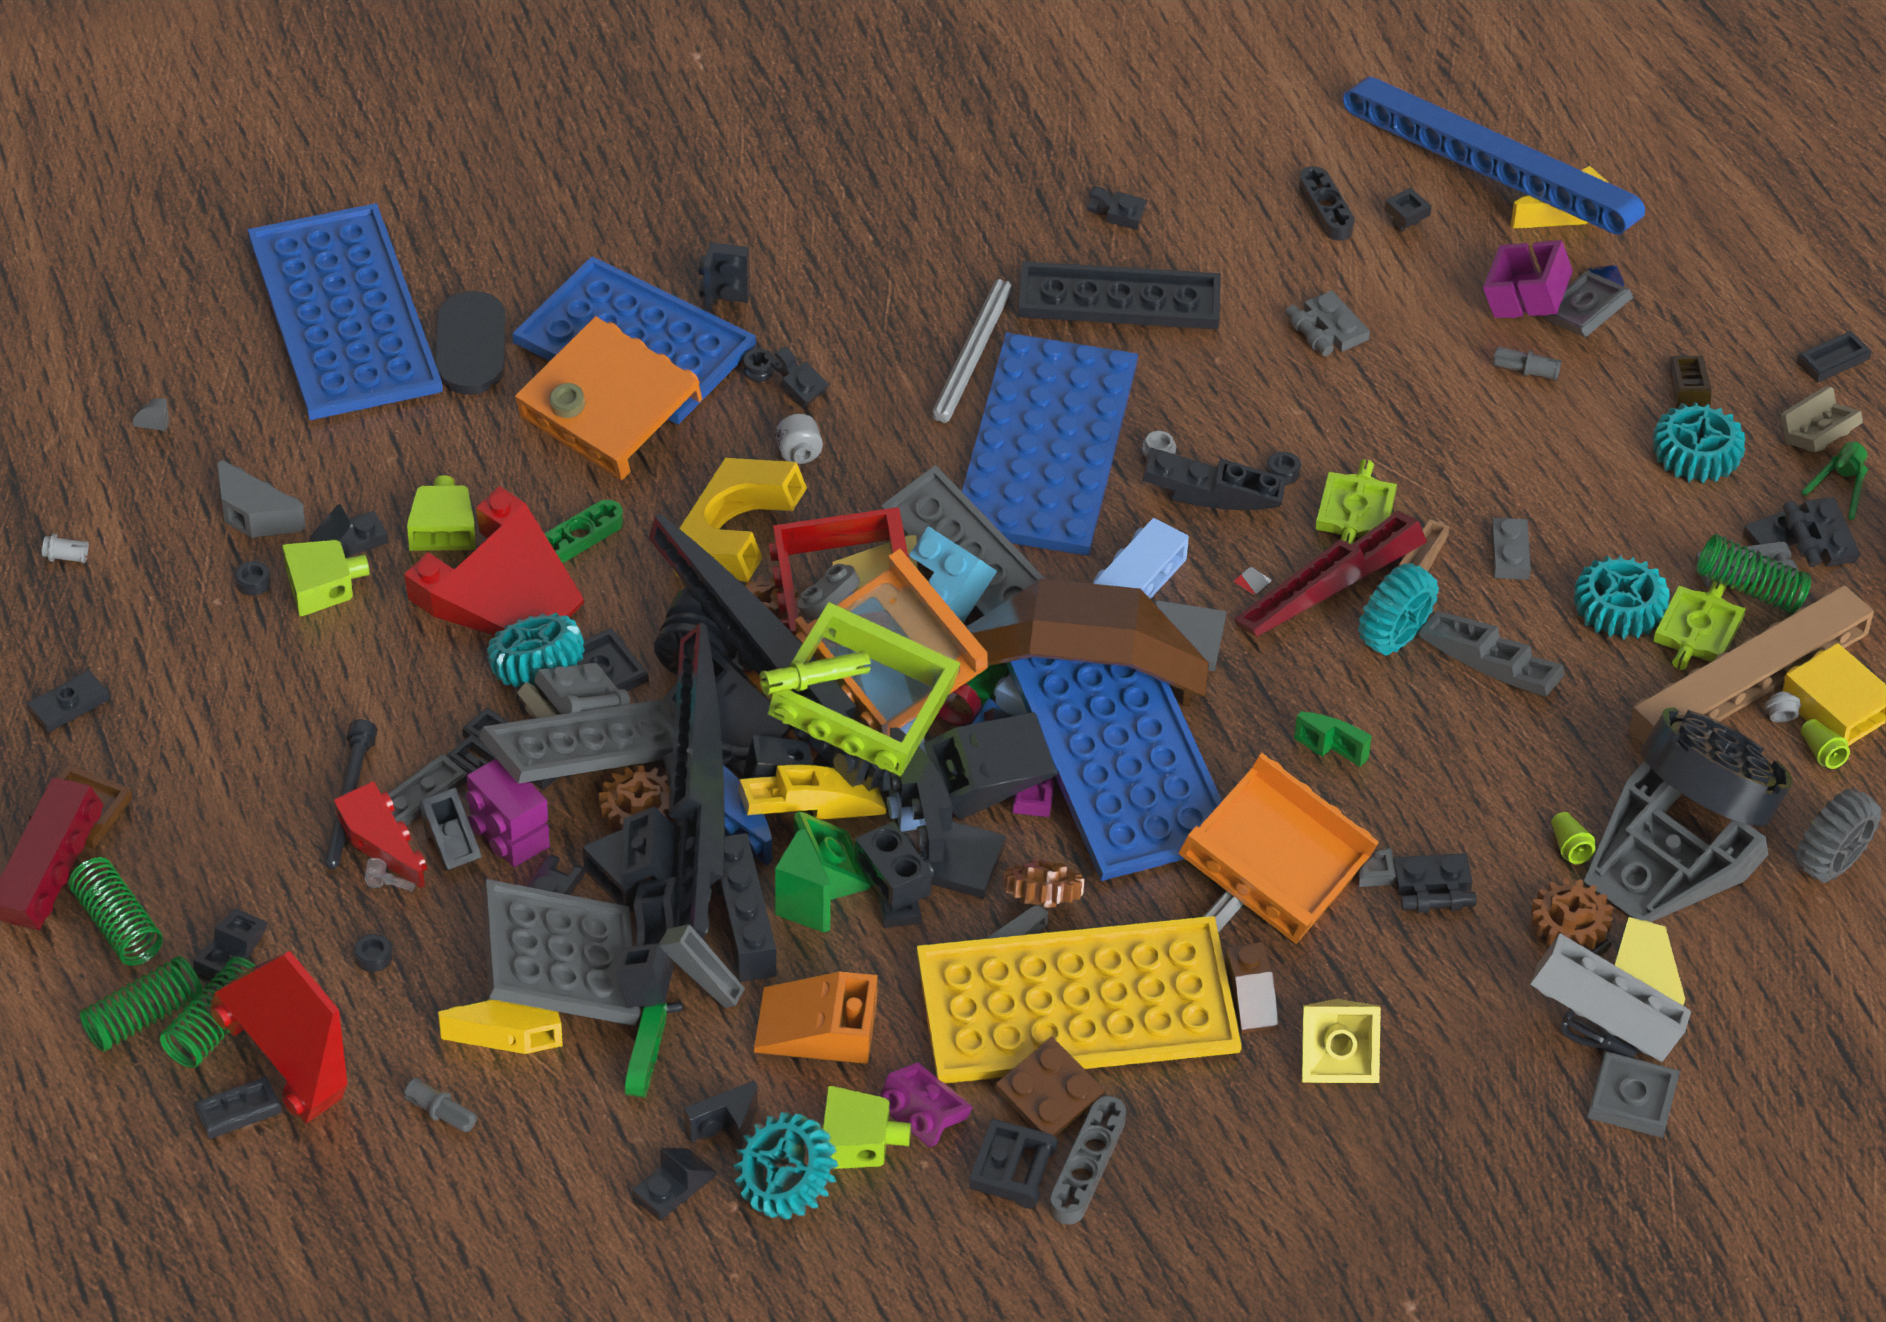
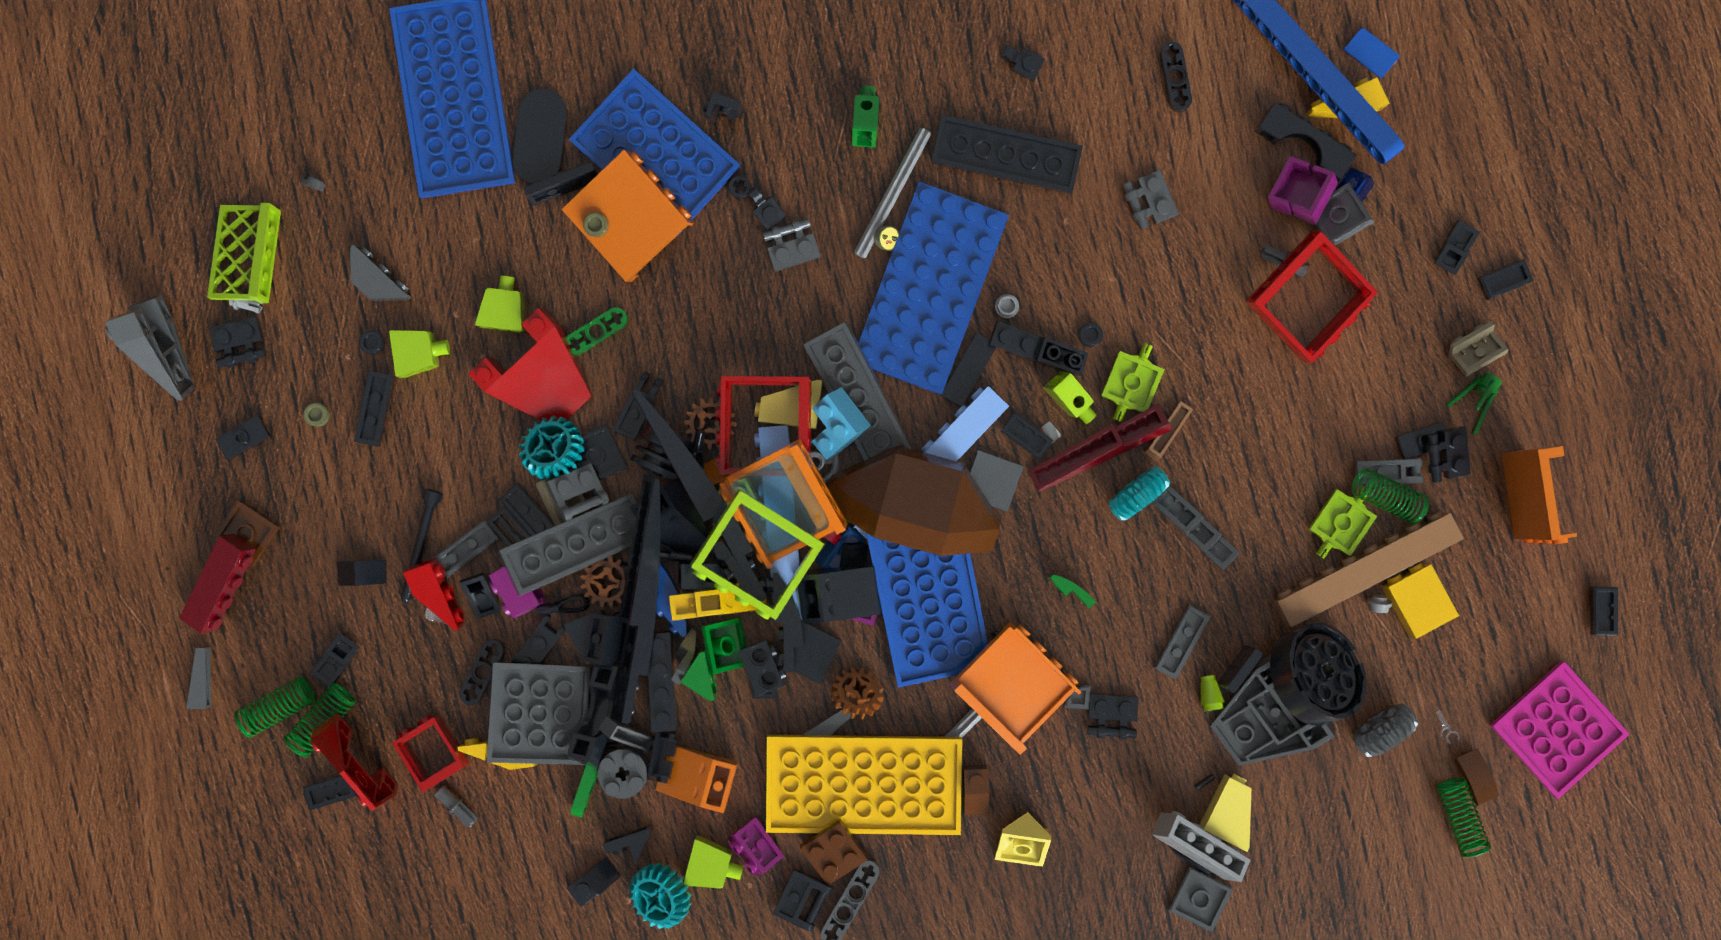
camera: 10 degrees right, 40 degrees up
green piece [68,857,163,966] -> none
black slope [310,504,388,558] -> none
black tile [354,934,393,972] -> none
yellow arch [673,458,807,582] -> none
lime pin [760,650,871,695] -> none
light grey head [775,414,823,464] -> none
dark grey plate [797,564,860,620] -> none
black tile [1384,188,1432,232] -> none
dark grey plate [1491,518,1531,580] -> none
dark orange gear [1531,878,1613,950] -> none
teal gear [1573,554,1670,641] -> none
teal gear [1652,402,1745,484] -> none
dark brown slope [1669,356,1712,409] -> none
lime cone [1801,719,1850,769] -> none
none -> dark grey piece [186,647,212,709]
none -> lime fence [207,203,281,303]
none -> black plate [209,317,267,368]
none -> olive tile [303,402,330,427]
none -> black slope [337,560,387,586]
none -> black plate [354,371,395,447]
none -> red window [392,714,469,793]
none -> black beam [459,639,505,705]
none -> black plate [524,162,598,206]
none -> black piece [537,594,589,616]
none -> dark grey brick [598,746,649,799]
none -> black hinge [612,371,663,441]
none -> black hinge [647,732,678,783]
none -> dark grey slope [671,629,696,685]
none -> dark grey plate [762,218,821,272]
none -> green torso [852,86,879,148]
none -> tile [875,226,899,251]
none -> black tile [941,333,996,407]
none -> black plate [1000,412,1054,460]
none -> lime torso [1043,371,1096,424]
none -> dark grey tile [1153,604,1211,680]
none -> black tile [1217,645,1263,693]
none -> red window [1245,231,1378,363]
none -> black arch [1255,102,1357,182]
none -> blue slope [1343,27,1400,79]
none -> black slope [1434,220,1480,275]

